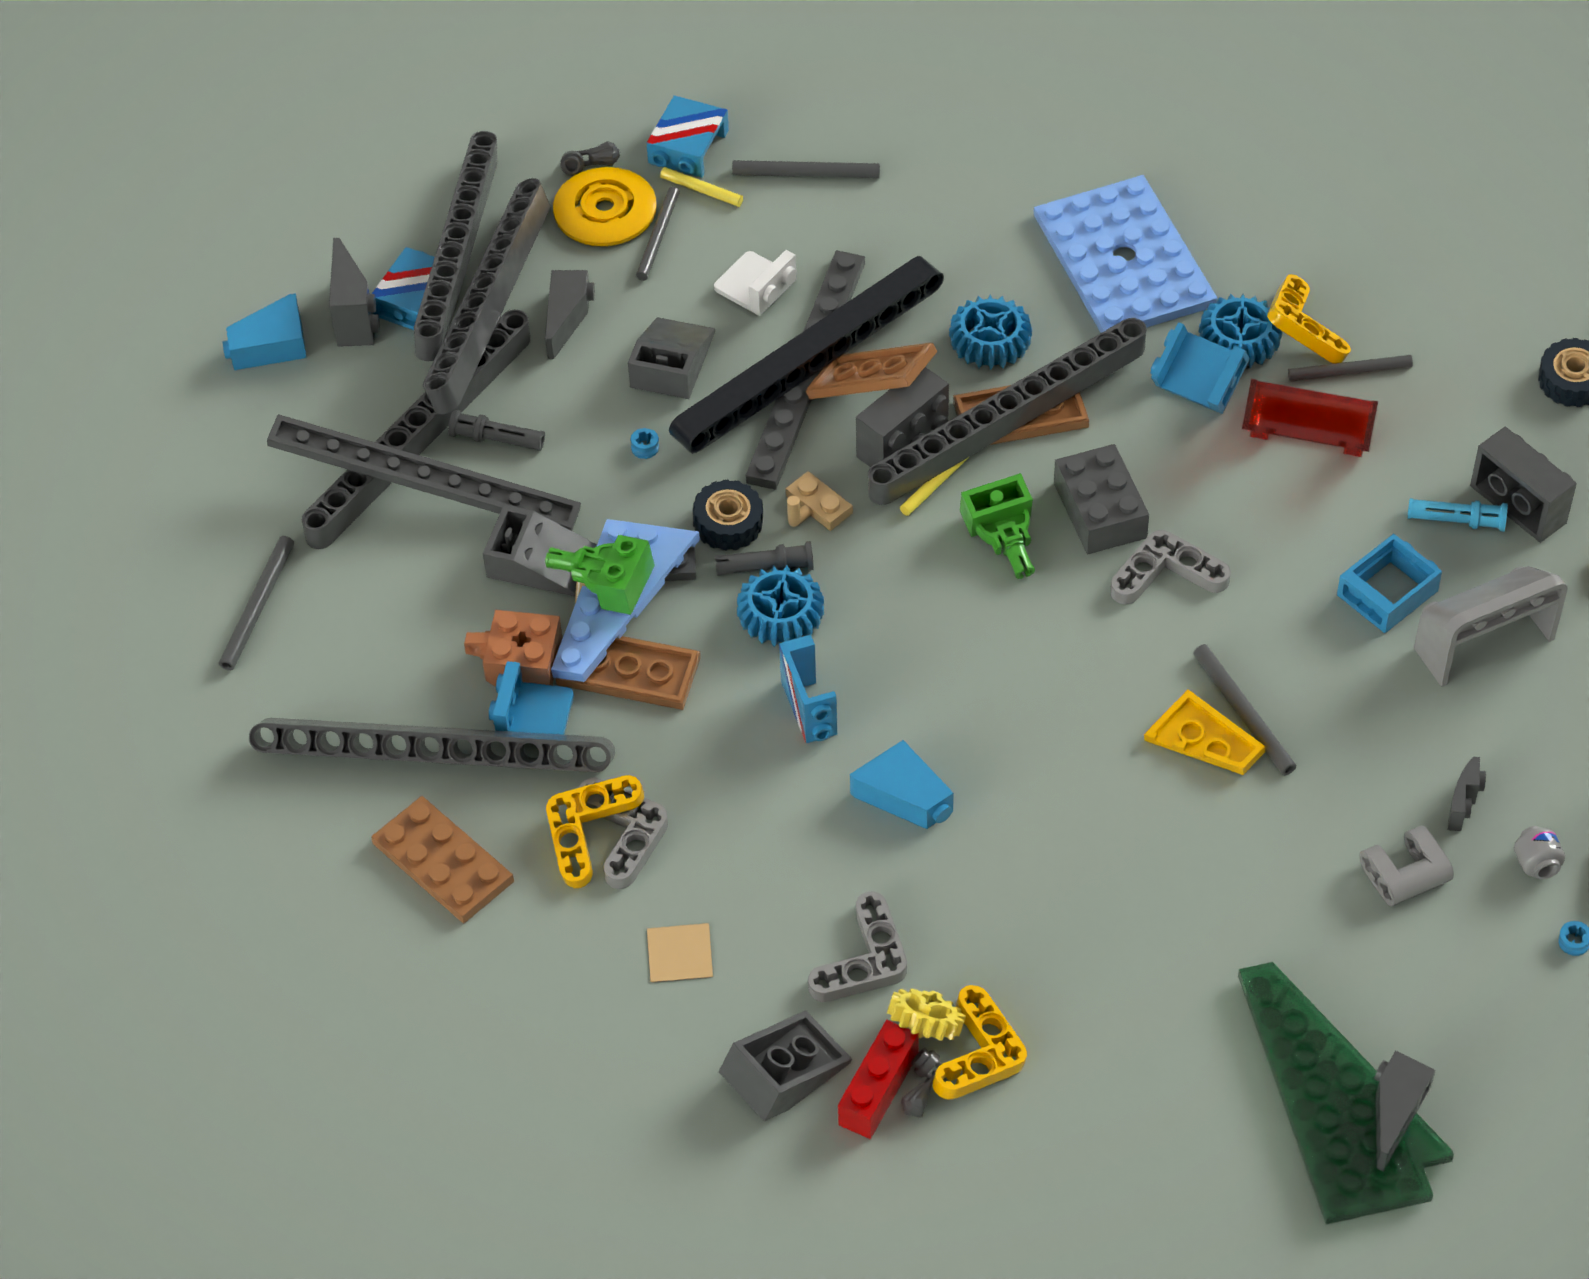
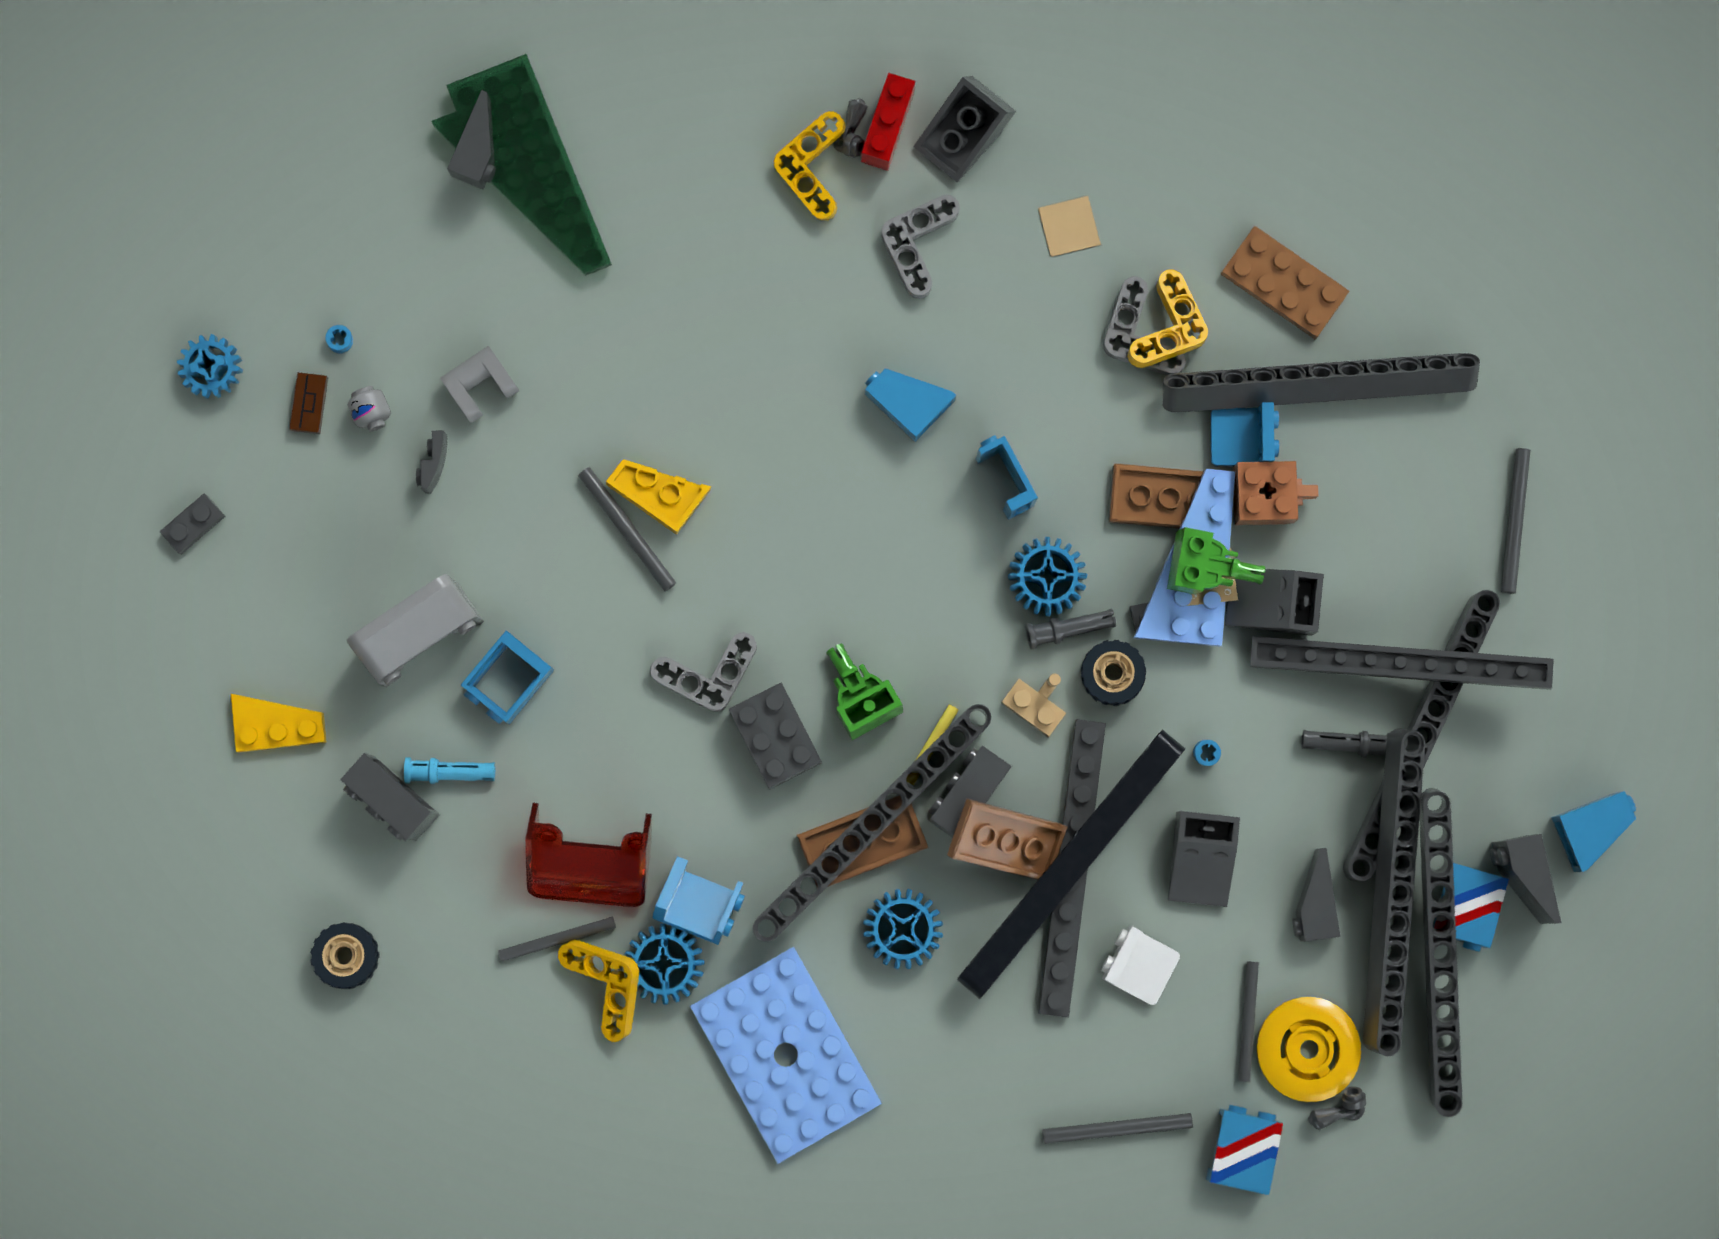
camera: 165 degrees right, 30 degrees up
light yellow bar [660,167,743,207] -> none
light yellow gear [887,988,966,1041] -> none

